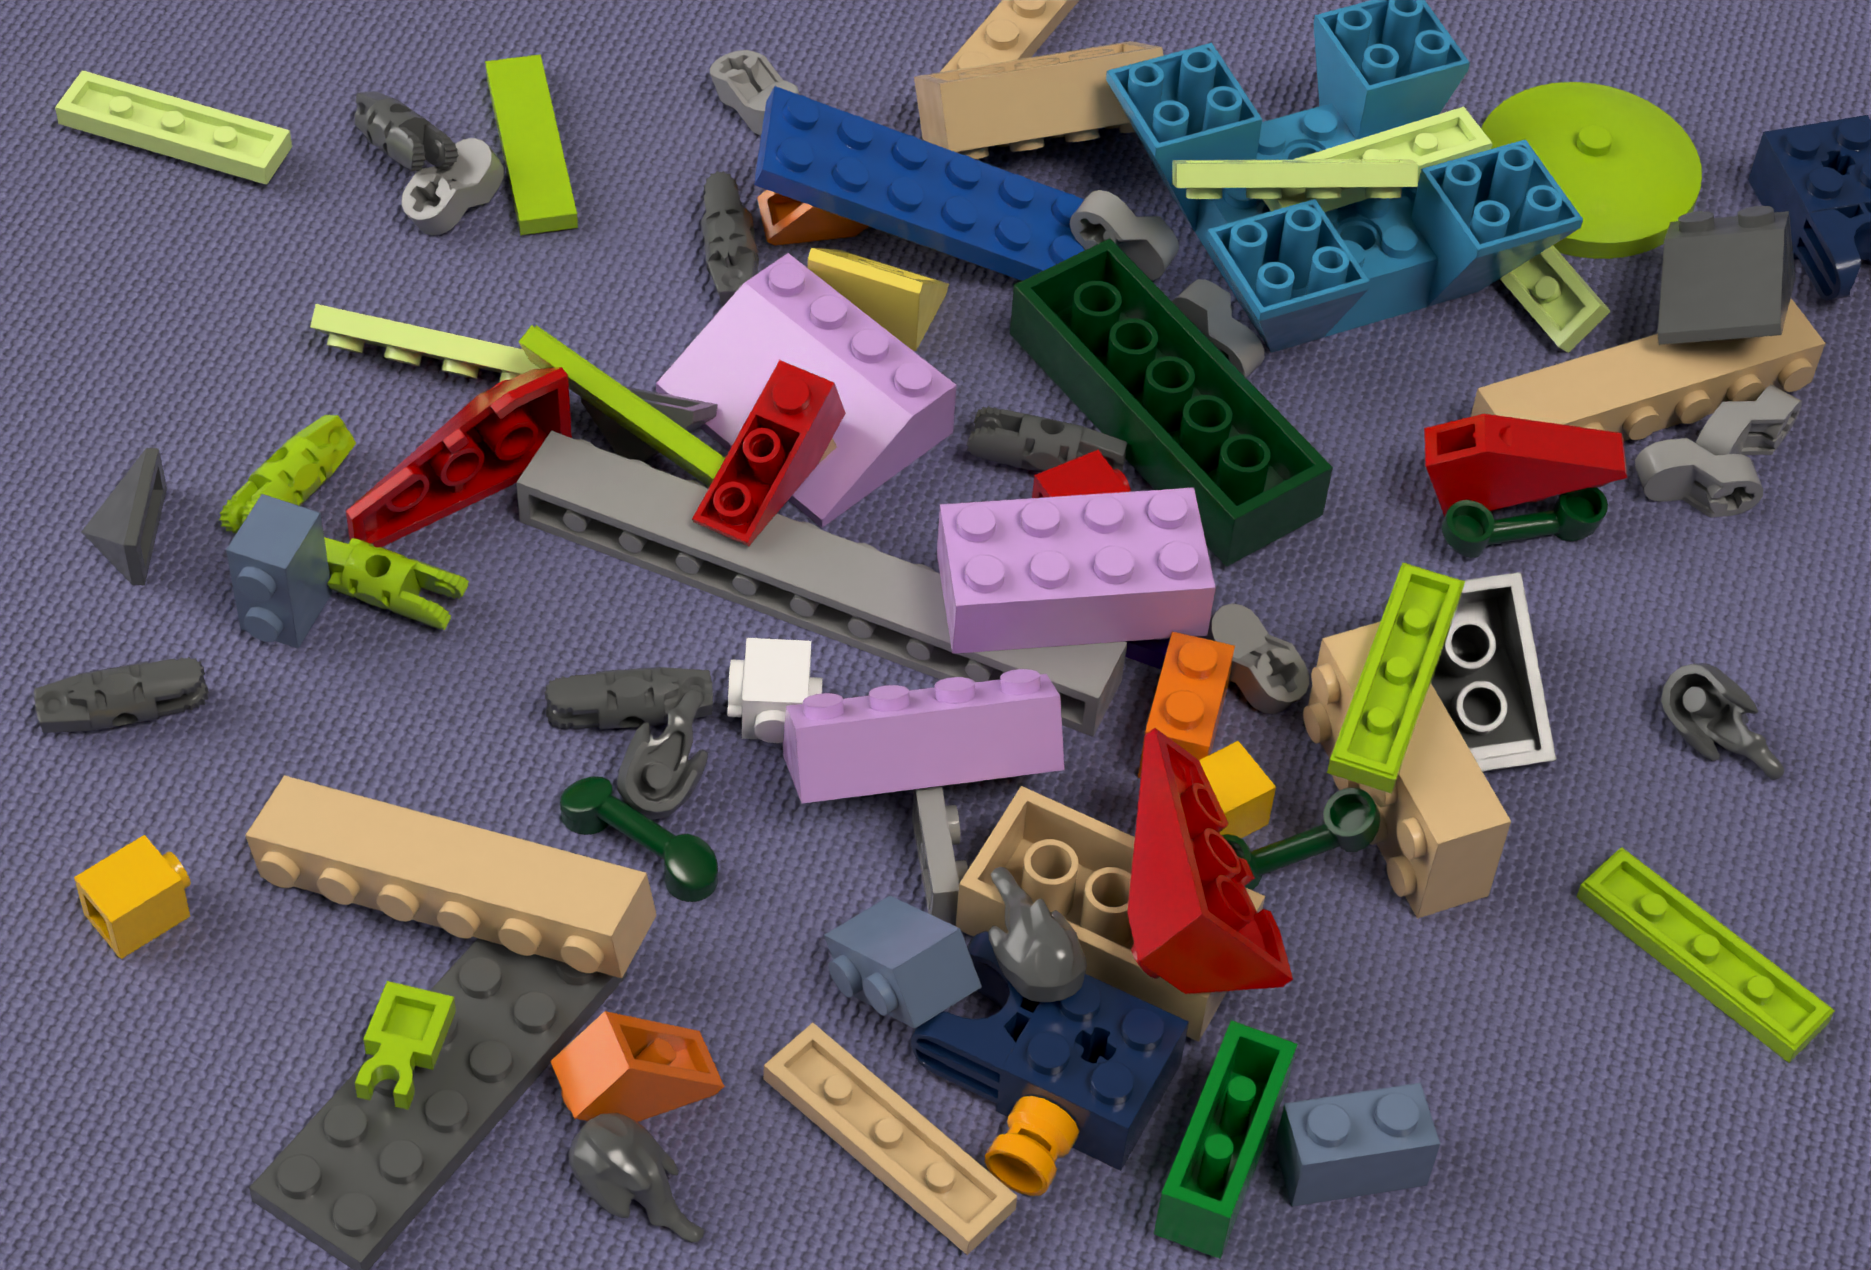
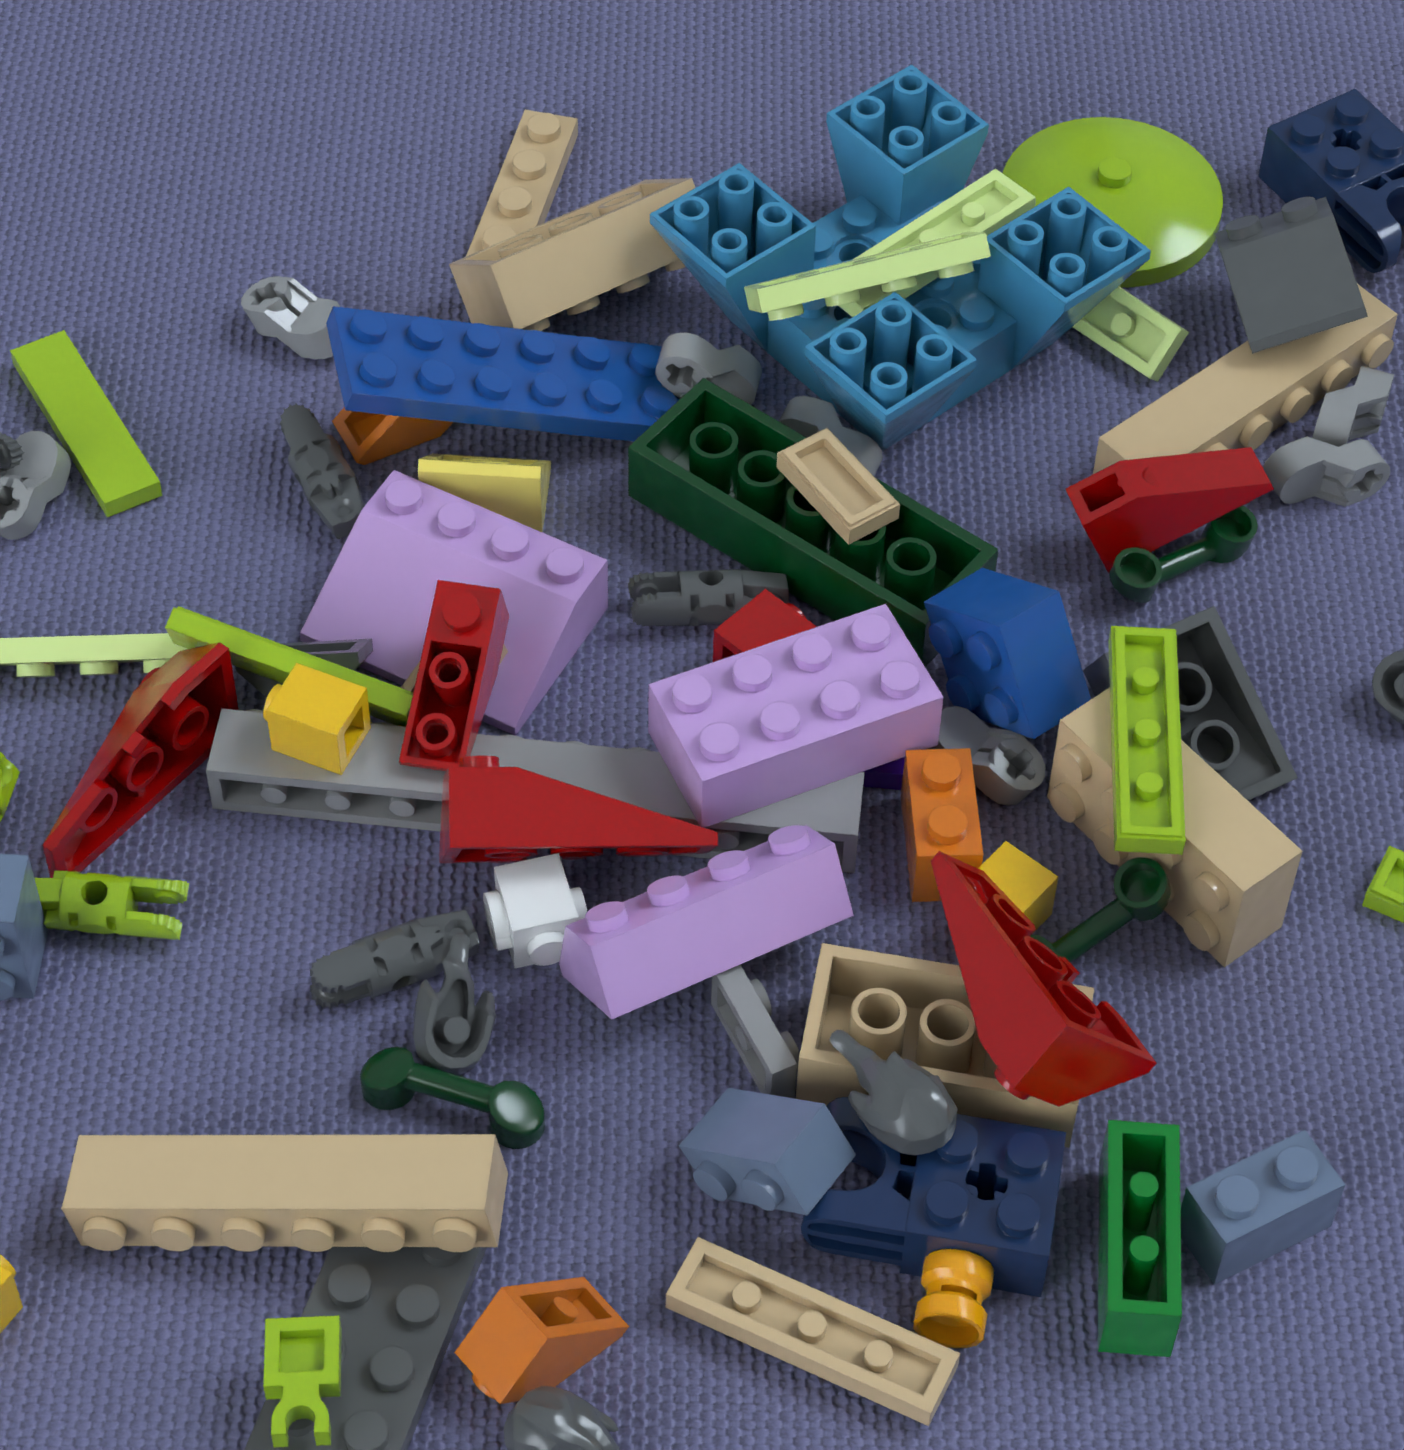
camera: 15 degrees left, 0 degrees up
none -> yellow brick [263,663,371,775]
none -> red wedge [439,755,718,863]
none -> tan tile [776,428,900,545]
none -> blue brick [924,568,1091,739]

